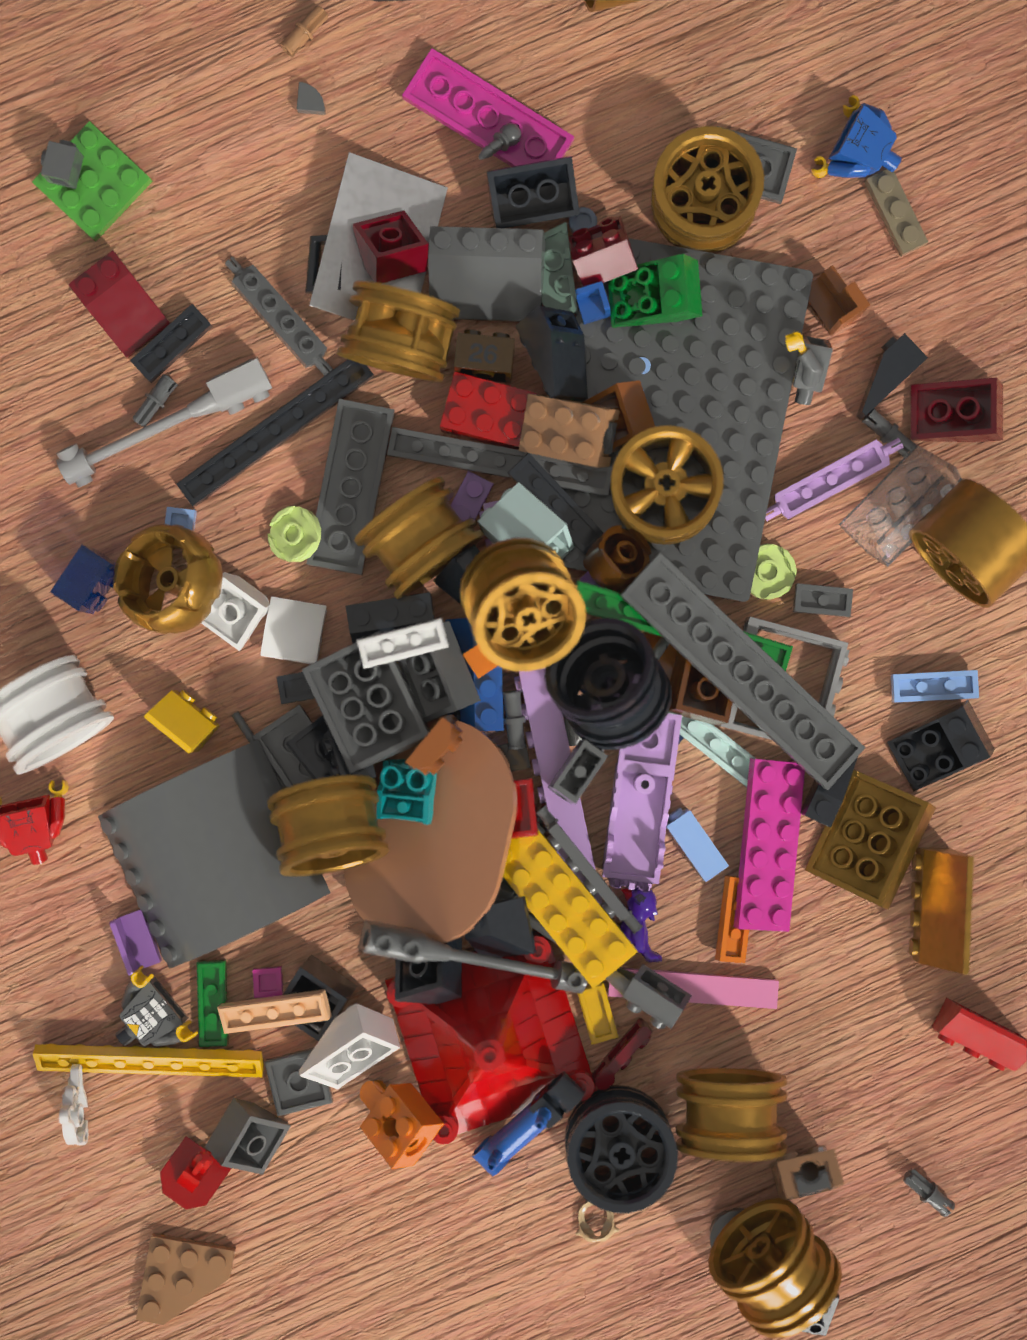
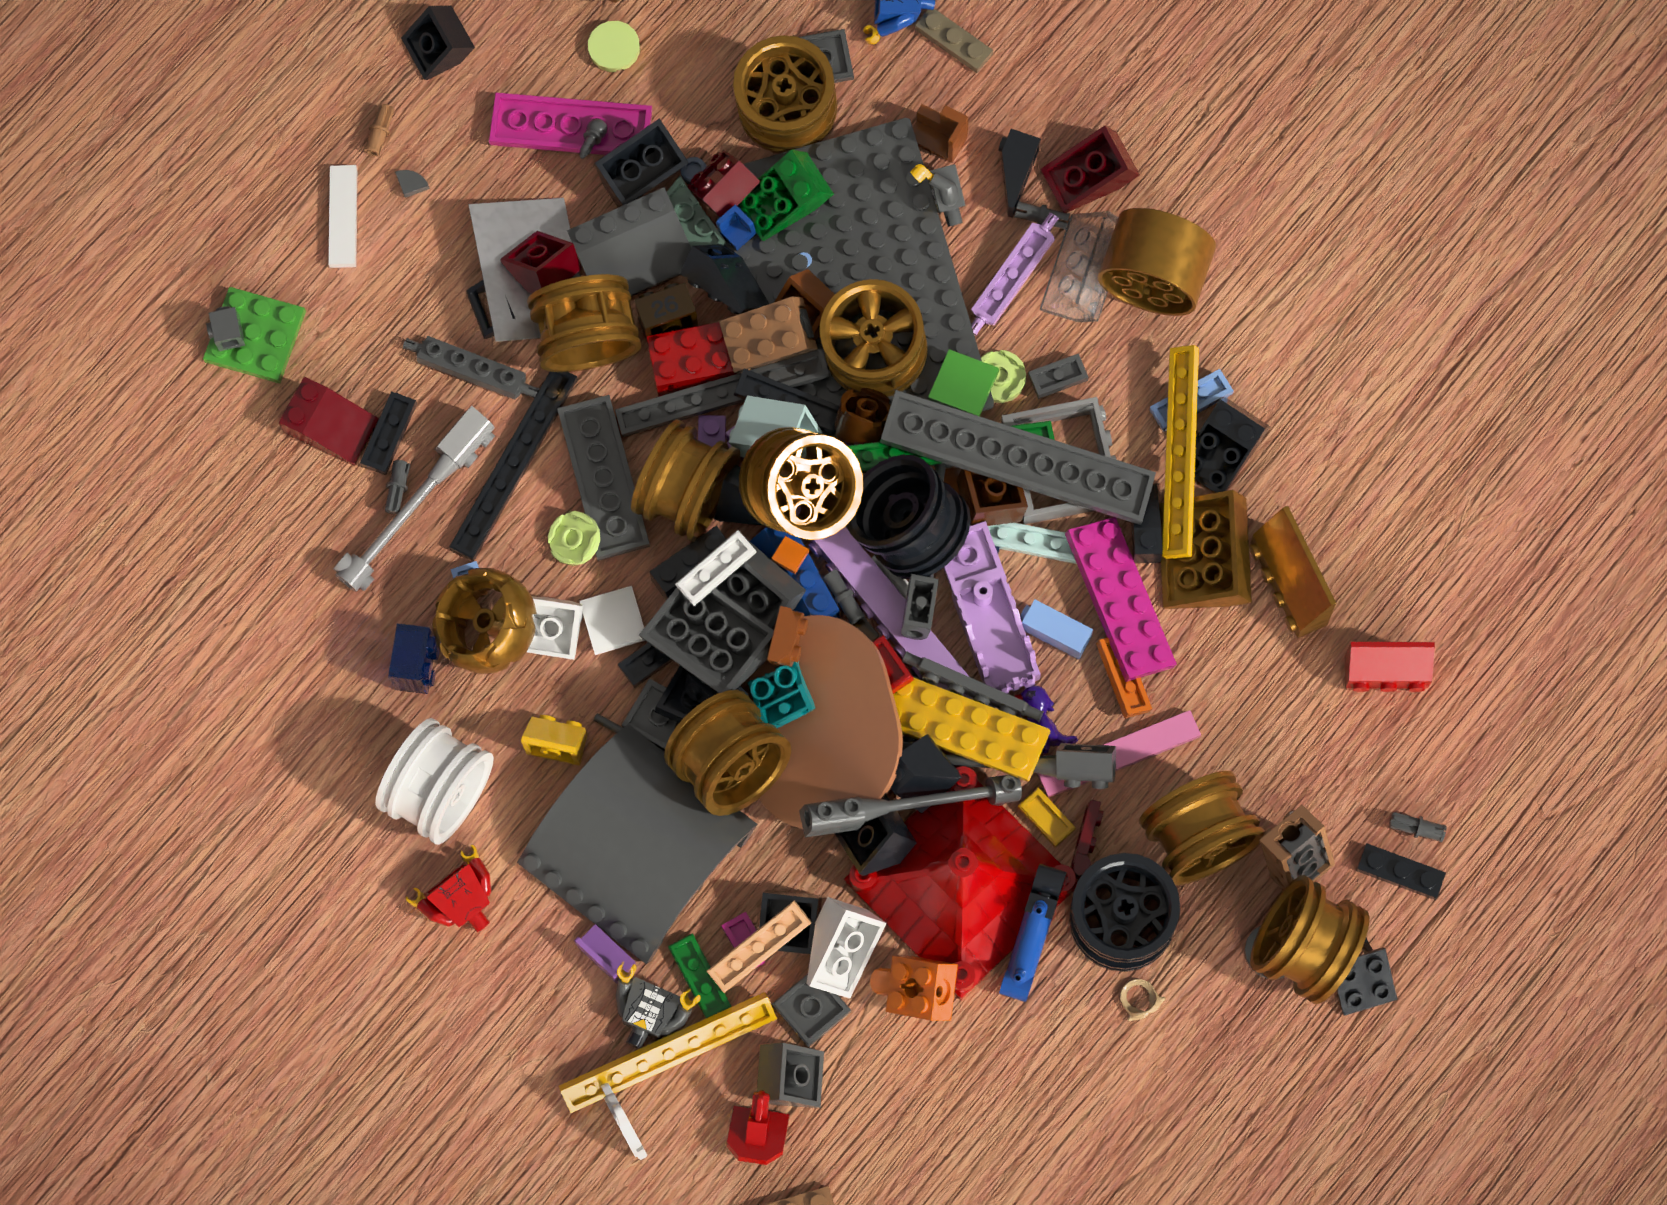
camera: 25 degrees left, 15 degrees down
none -> white tile [329,165,357,268]
none -> yellowish green tile [588,21,640,72]
none -> bright green tile [928,349,999,416]
none -> yellow plate [1162,345,1199,559]
none -> black plate [1356,843,1446,900]

